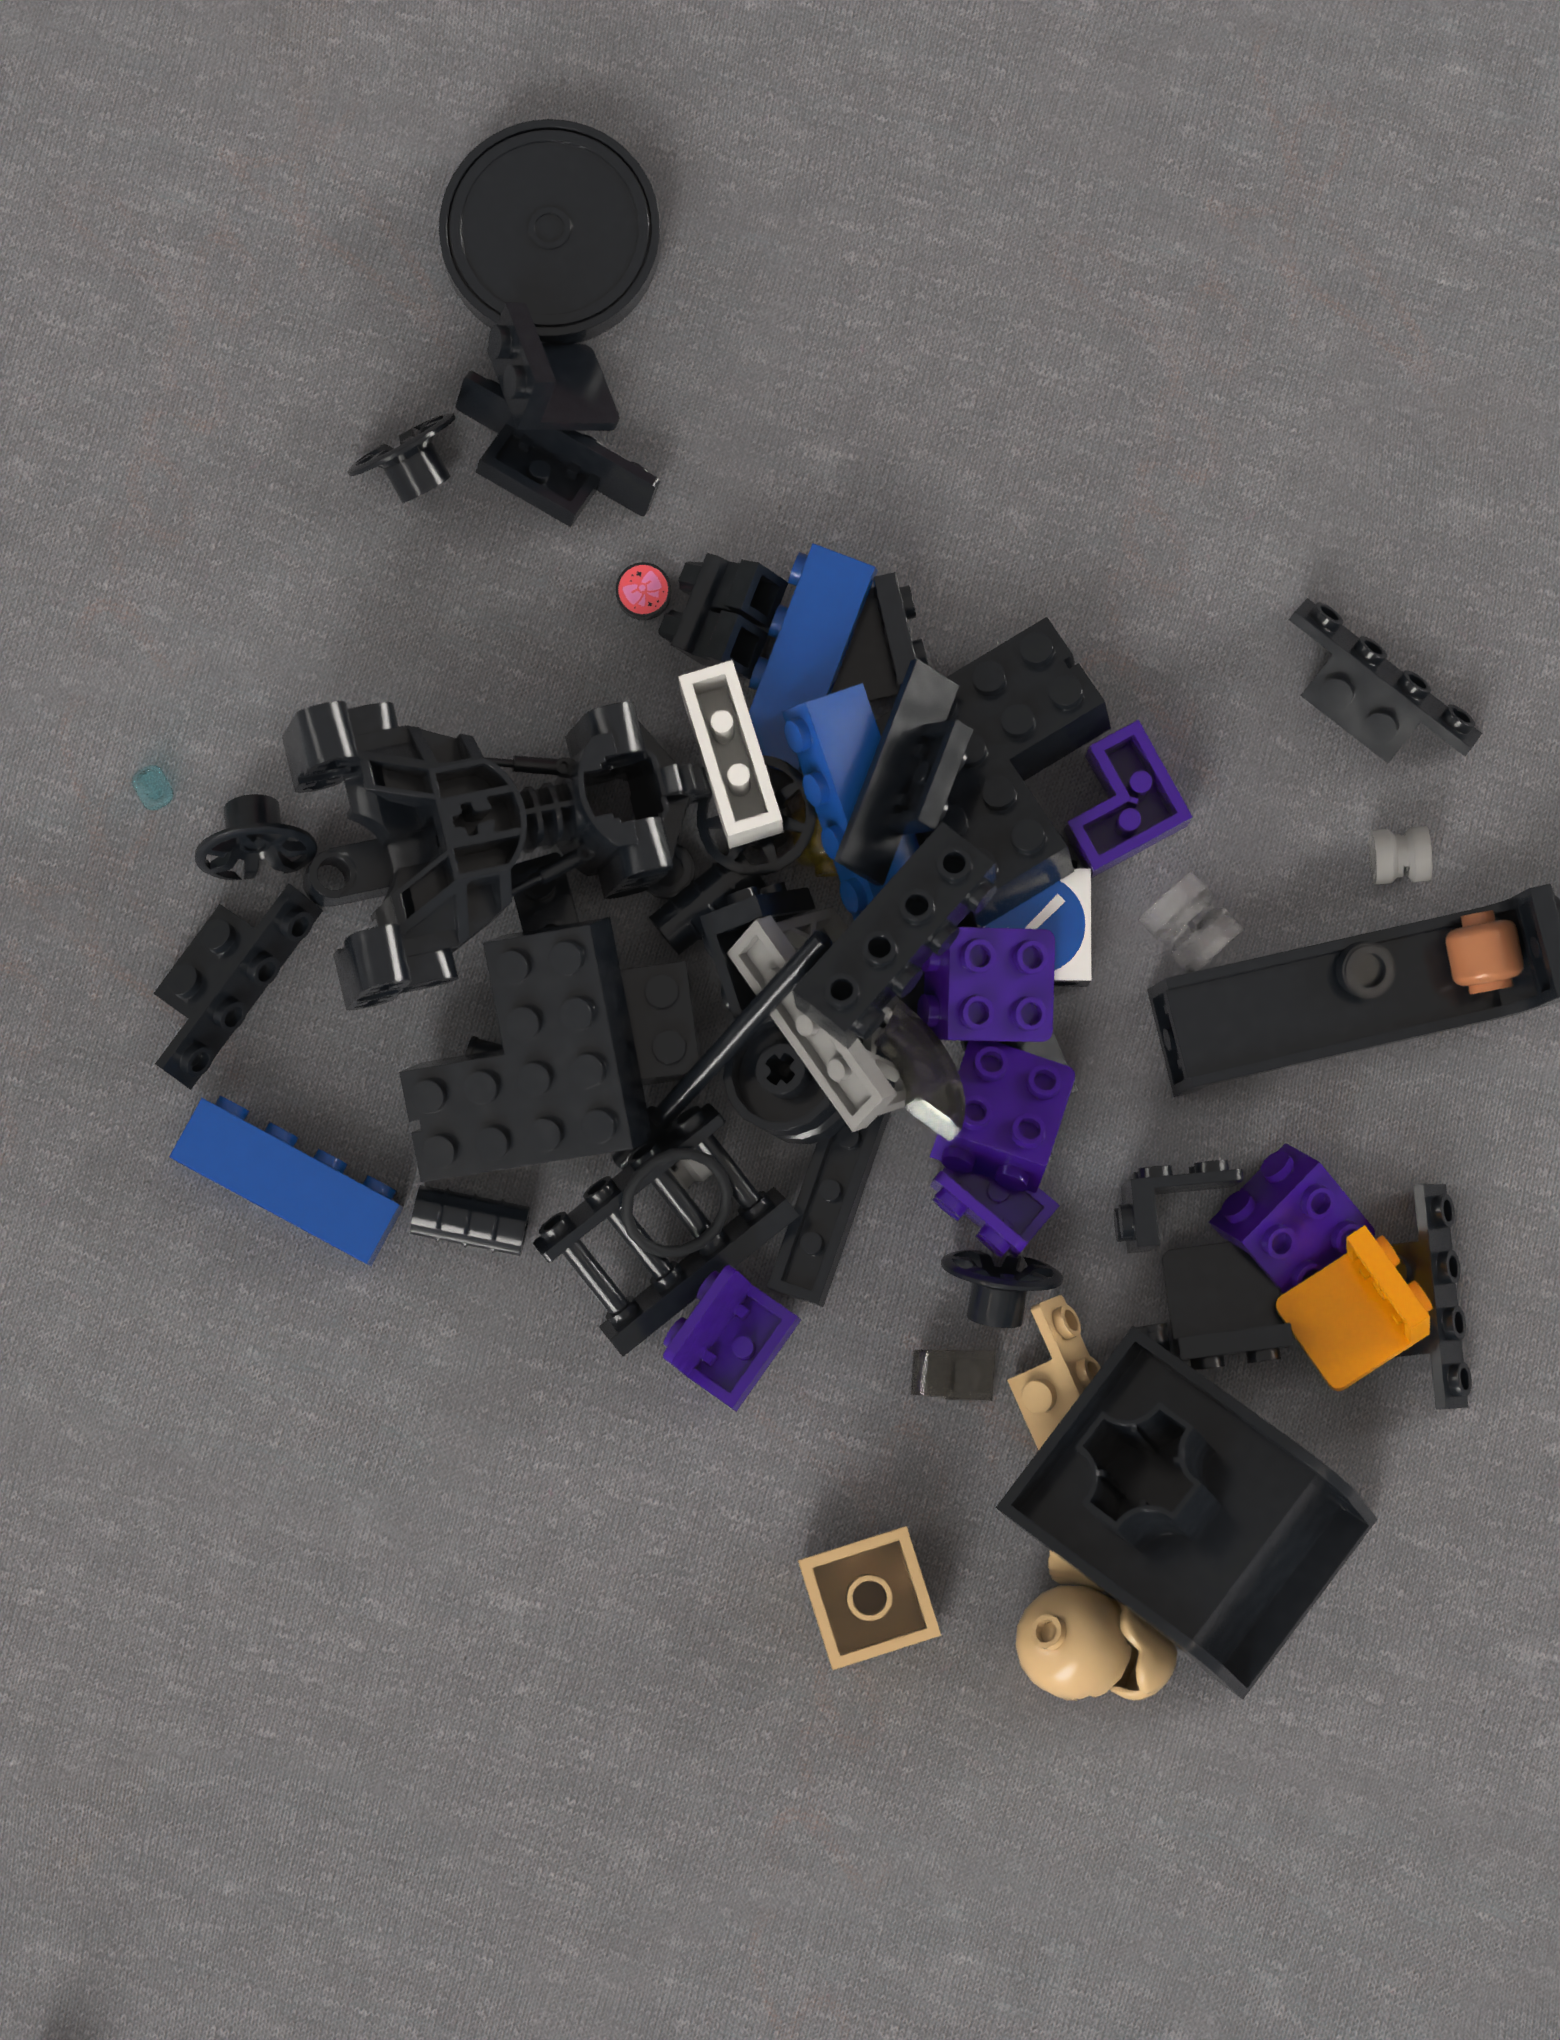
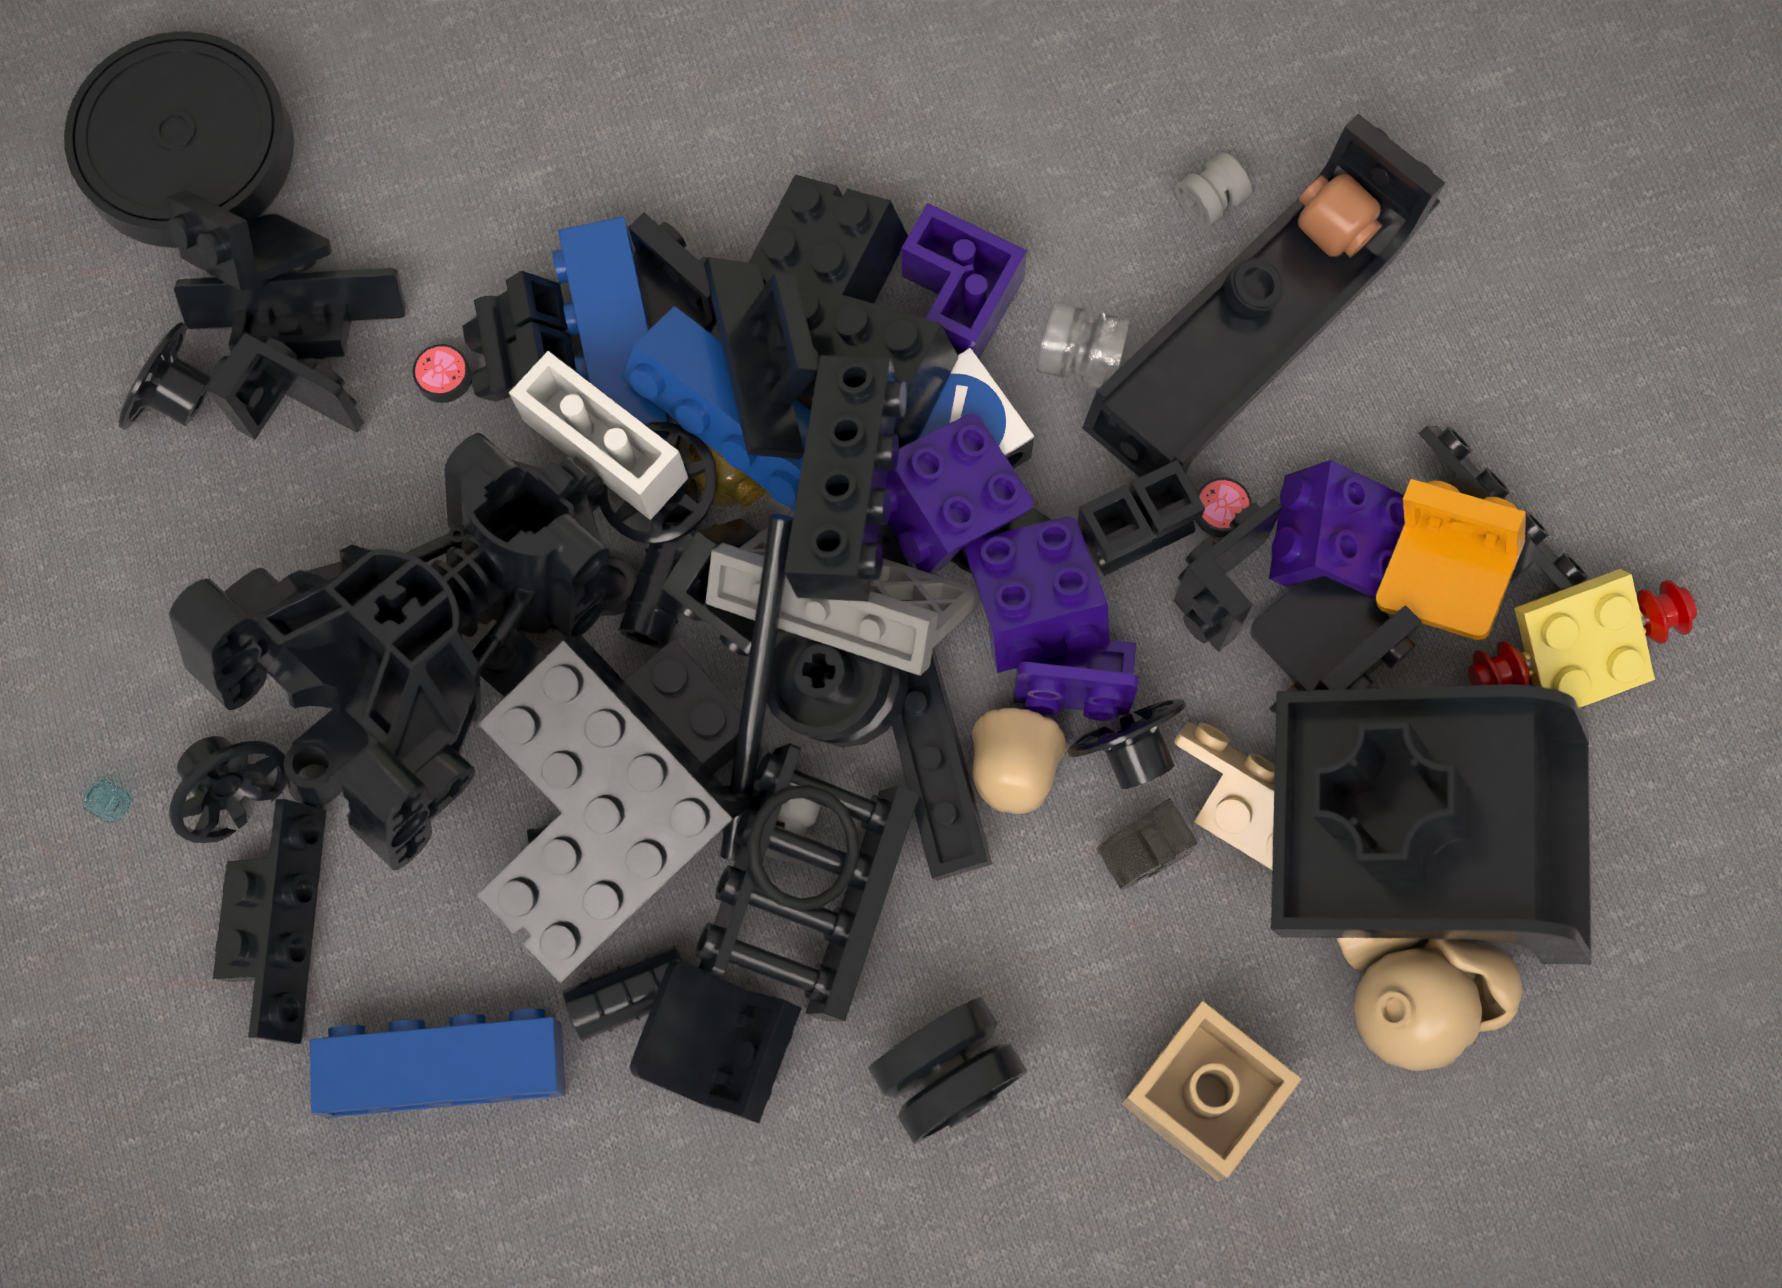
camera: 30 degrees left, 10 degrees down
dark purple bracket [663,1265,801,1412] -> none
clear smoke tile [874,1000,965,1141] -> none
black bracket [1289,598,1482,763] -> none
none -> black bracket [207,333,364,439]
none -> black bracket [630,960,802,1124]
none -> black wheel [868,997,1027,1144]
none -> tan hair [972,708,1067,814]
none -> black hips [1078,460,1205,576]
none -> tile [1196,477,1252,537]
none -> light yellow plate [1468,569,1697,708]

